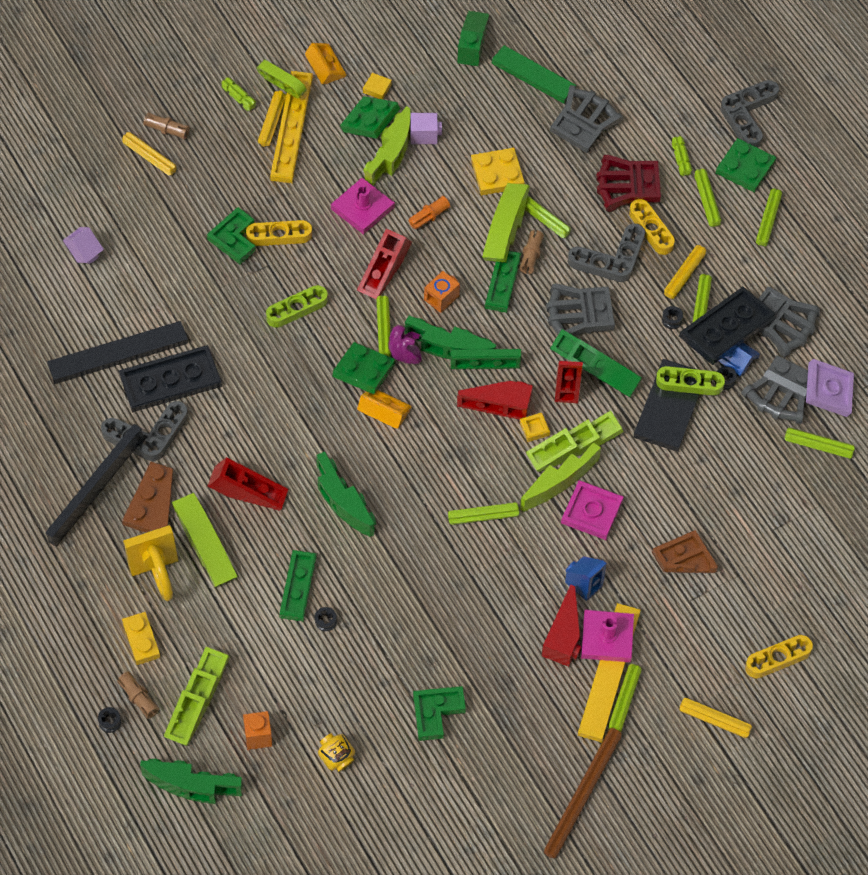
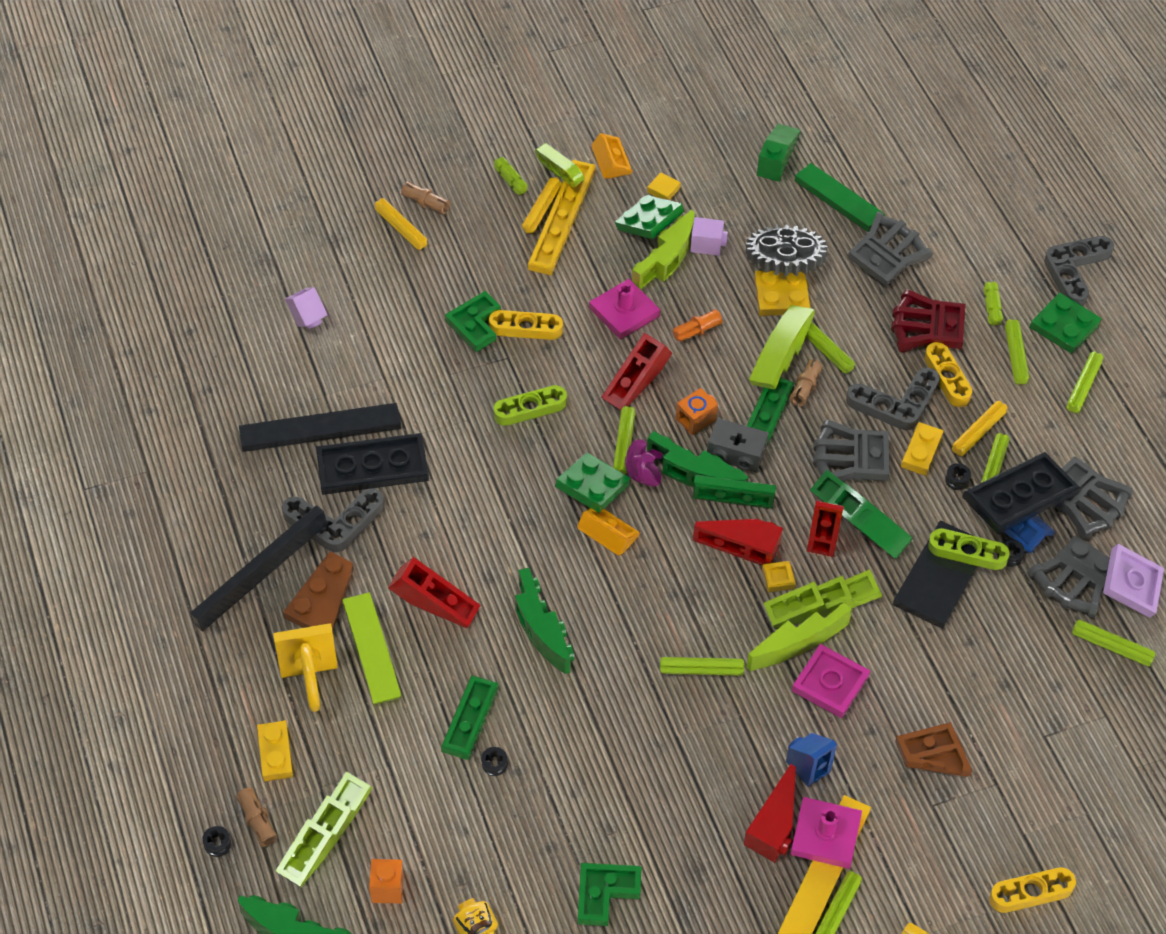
camera: 10 degrees right, 5 degrees down
none -> dark grey brick [707,418,769,472]
none -> dark grey gear [746,225,827,276]
none -> yellow plate [901,422,944,476]

